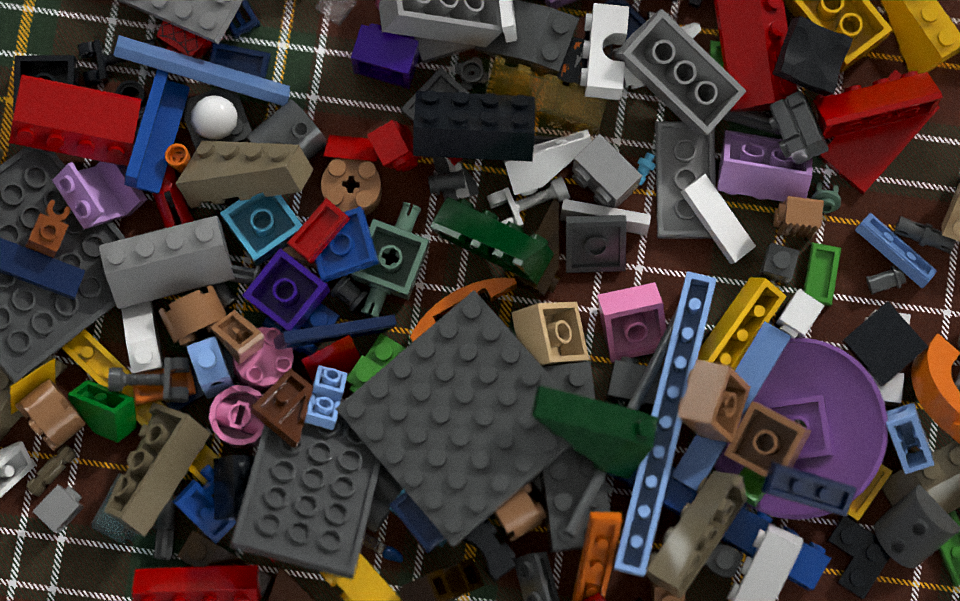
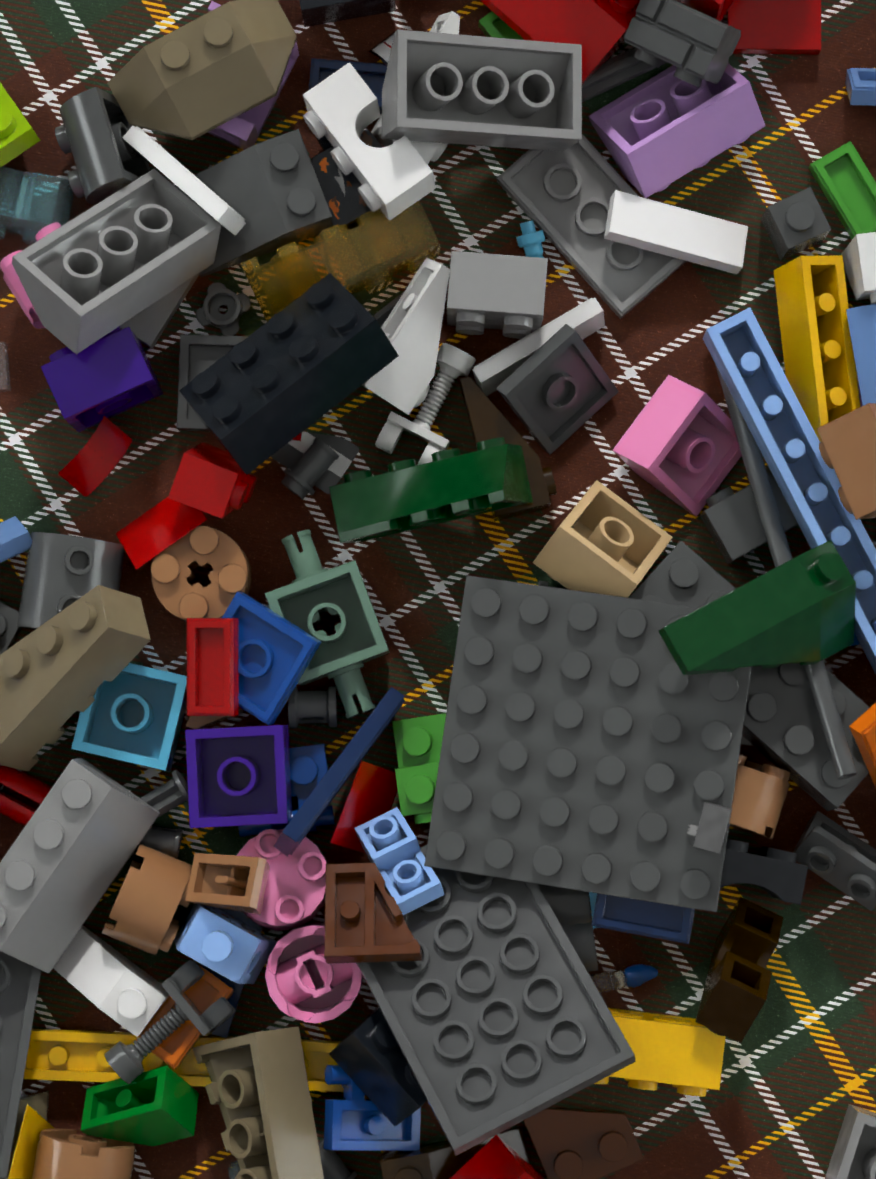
camera: 35 degrees left, 5 degrees up
orange slope [410,277,517,343] -> none
medium nougat brick [773,196,824,240] -> none
sand green plate [811,182,841,213] -> none
none -> red sticker [58,416,132,497]
none -> flat silver piece [687,802,732,854]

